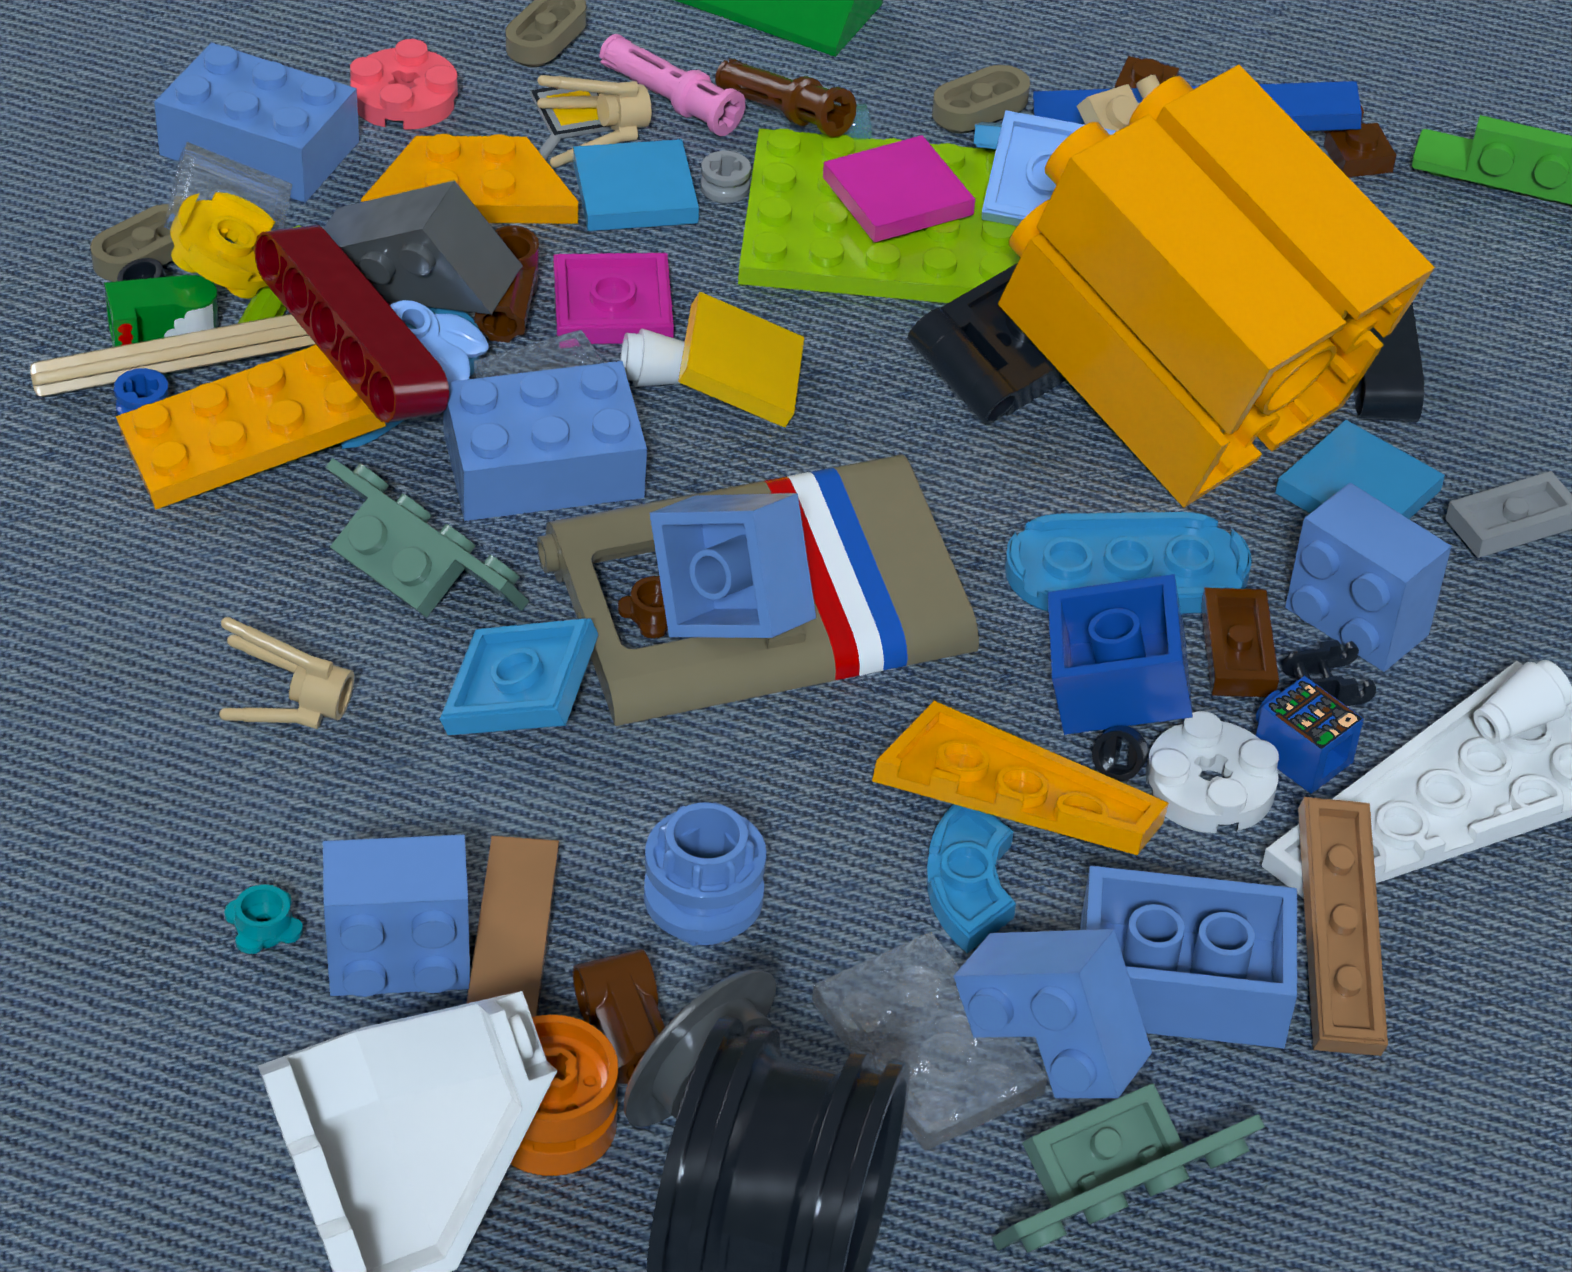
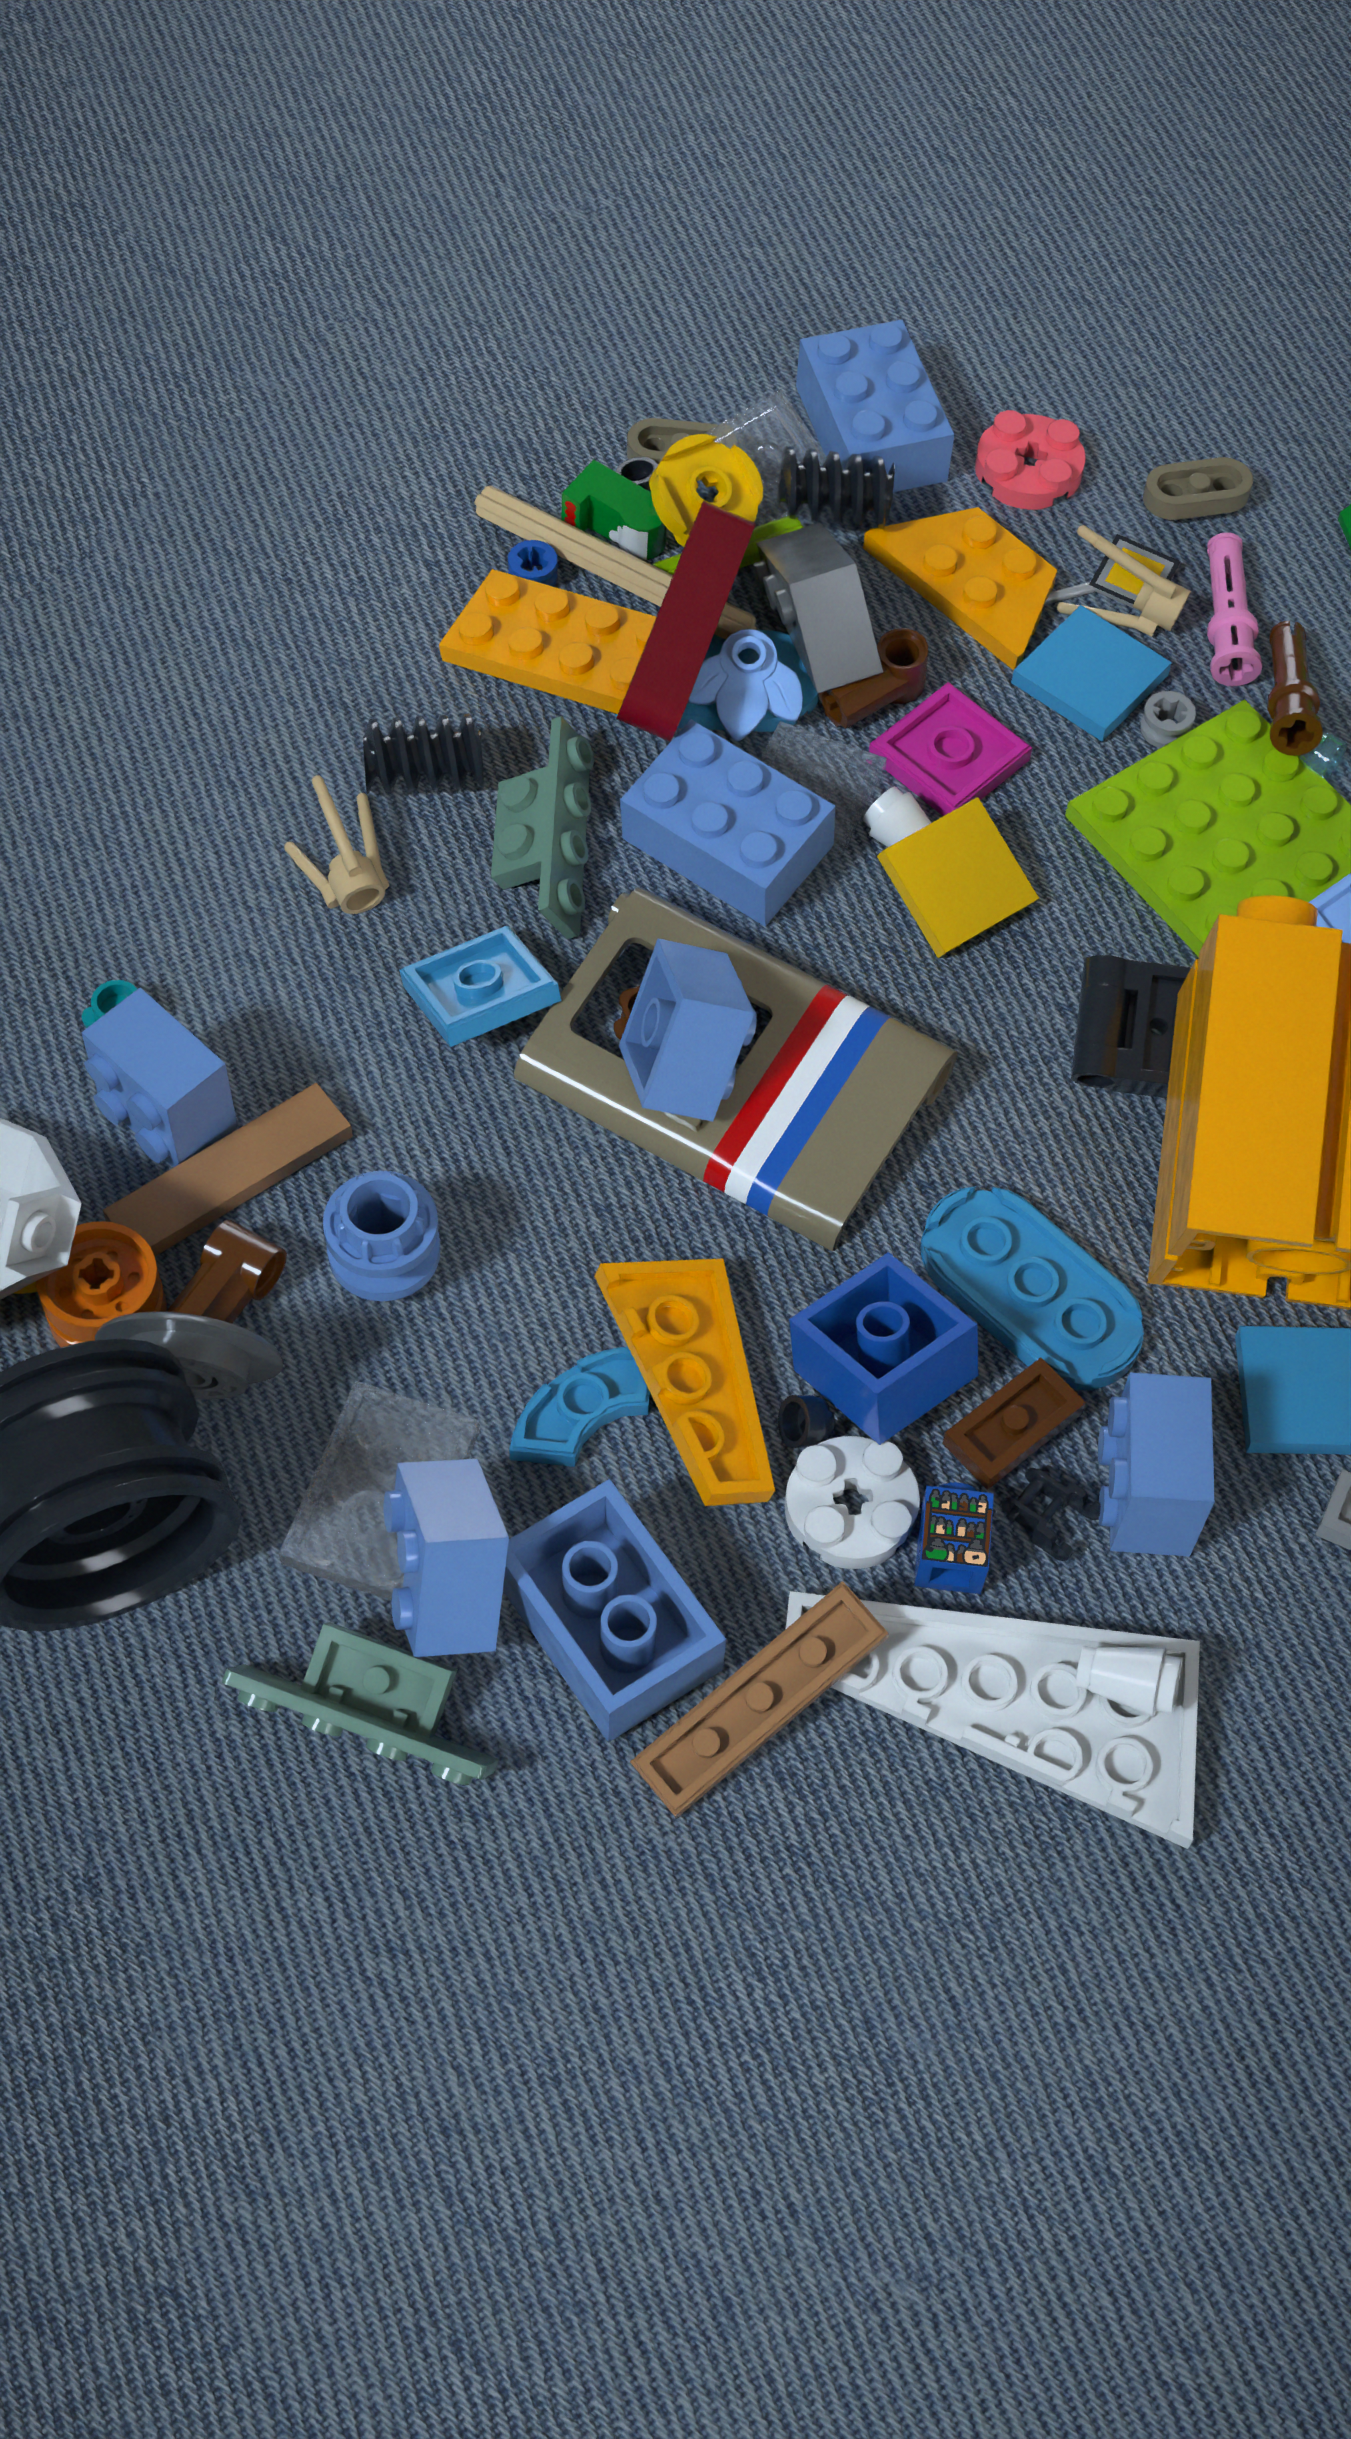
camera: 50 degrees right, 15 degrees up
dark pink tile [823,135,975,242] -> none
none -> black piece [363,714,484,794]
none -> black piece [777,446,895,529]

